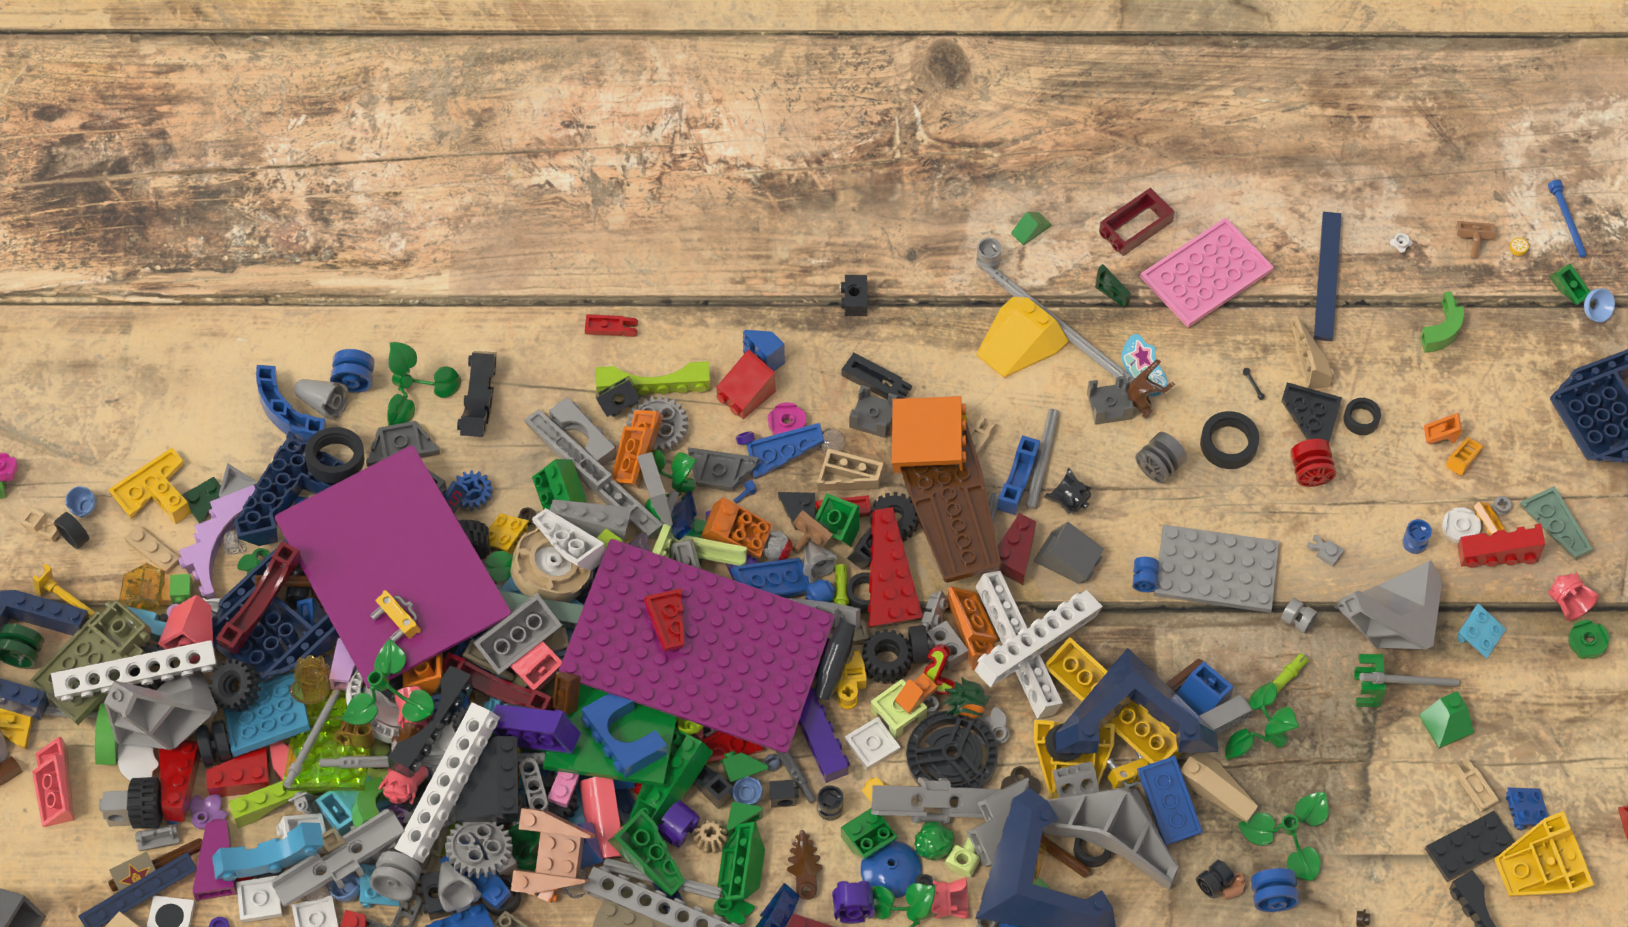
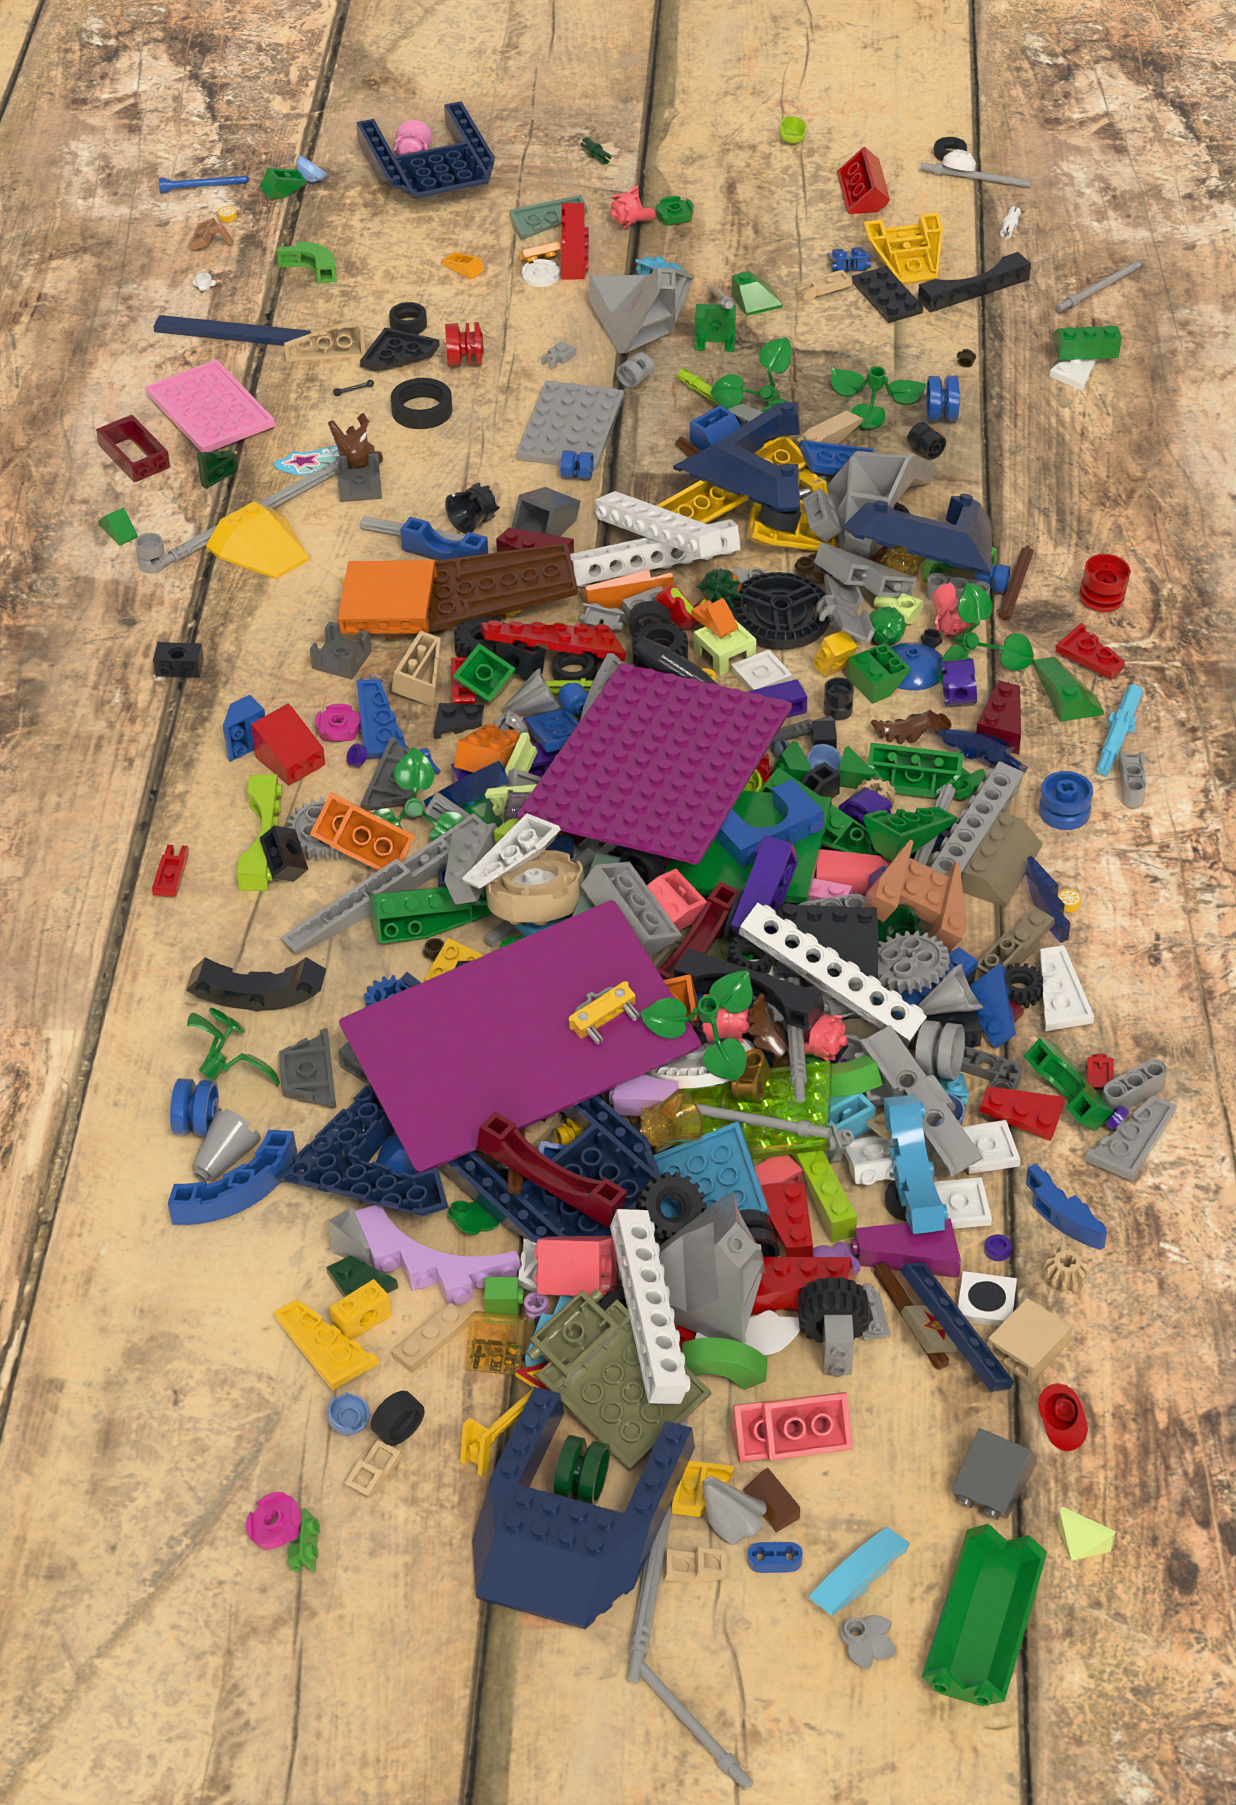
camera: 85 degrees left, 15 degrees down
clear plate [223,531,247,556] -> none
black tyre [305,427,365,483] -> none
light grey arch [549,397,616,466] -> none
reddish brown slope [552,671,581,715] -> none
light grey slope [637,452,673,526] -> none
red wing [644,588,684,652] -> none
medium nougat plate [792,510,833,553] -> none
black hinge [841,352,912,400] -> none
flat silver wheel [1135,432,1187,483] -> none
blue wheel [1403,519,1432,554] -> none
orange slope [1424,413,1462,444] -> none
light grey bush [1492,496,1511,515] -> none

